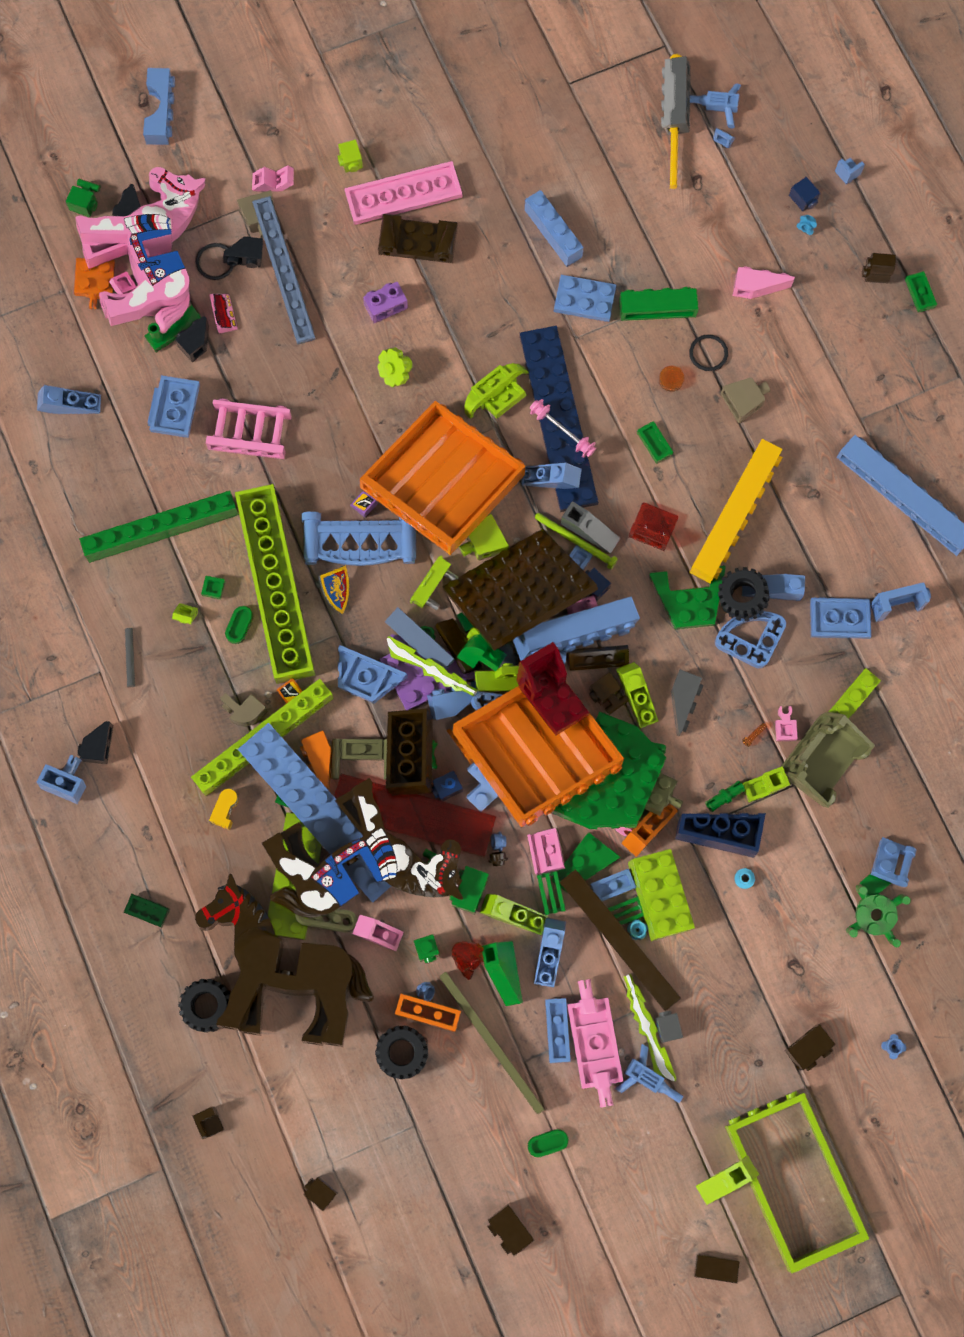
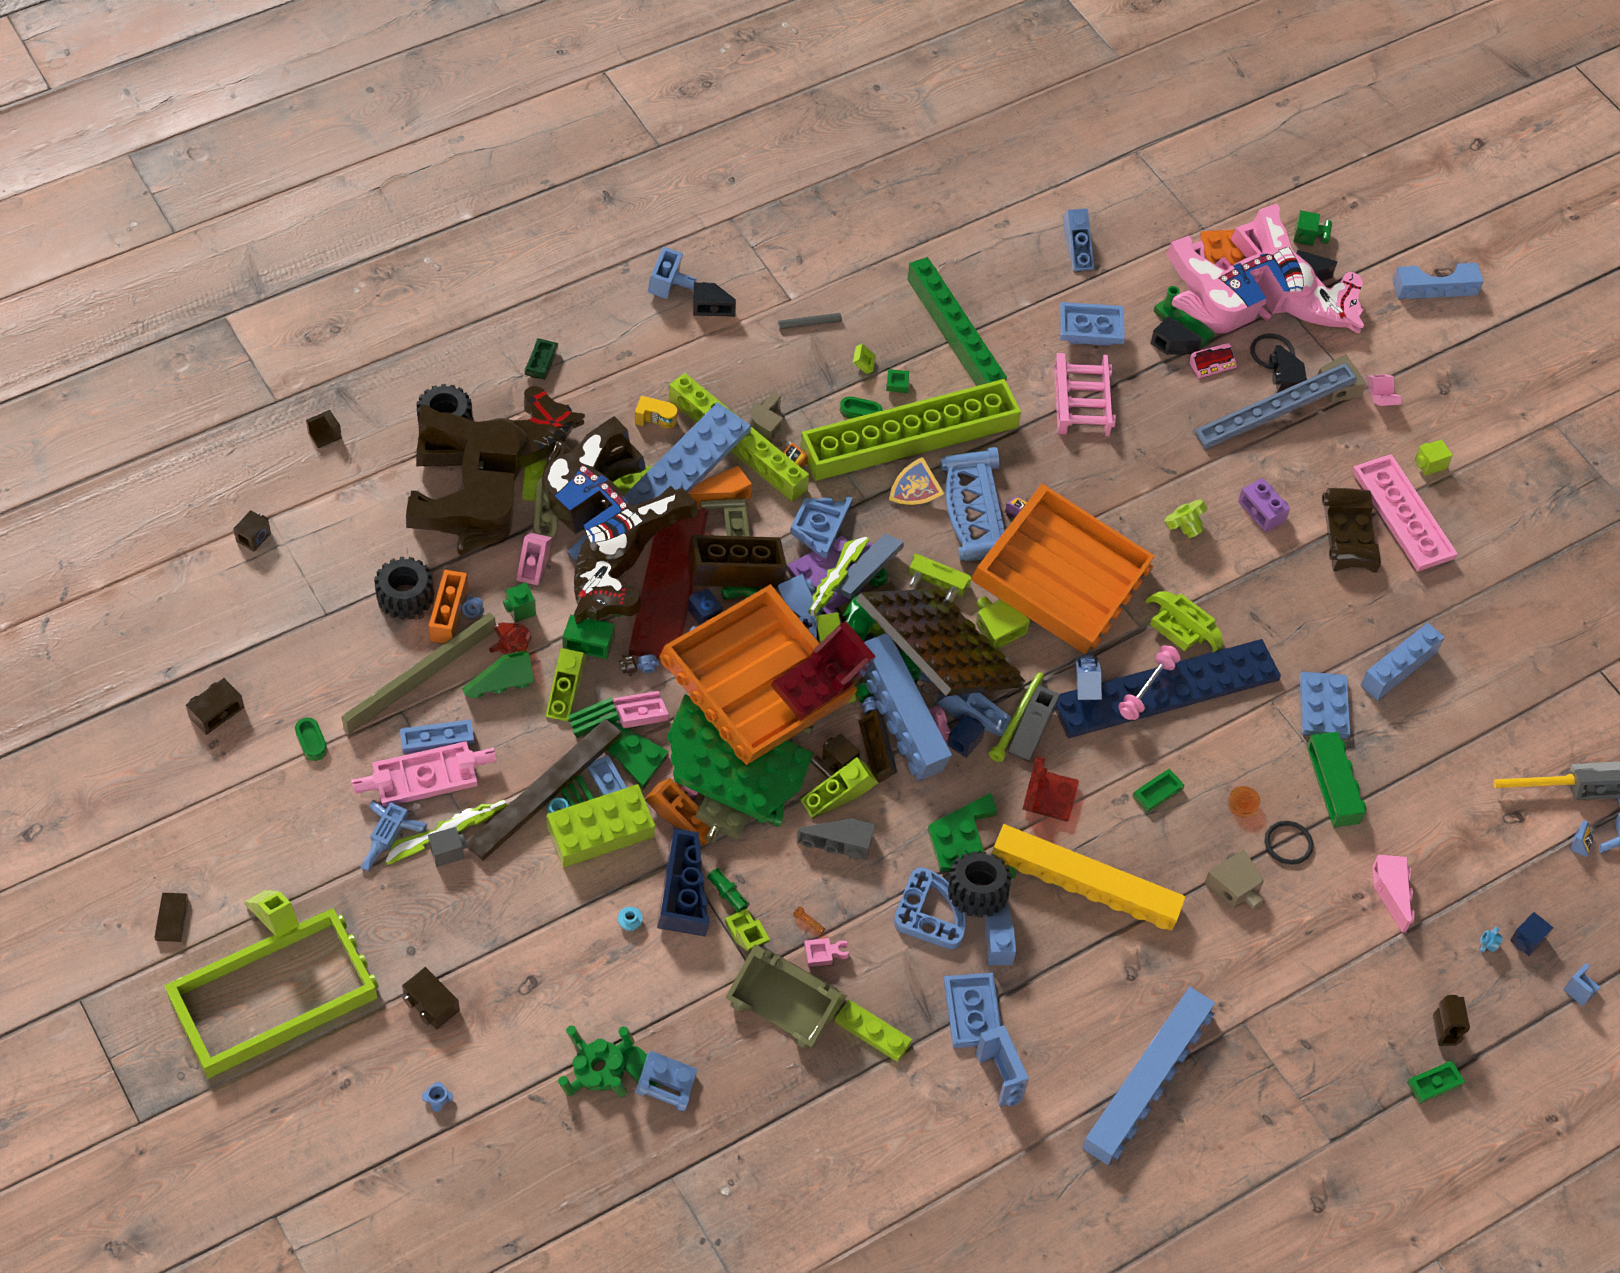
camera: 80 degrees right, 20 degrees down
medium blue slope [534,918,566,988] -> none

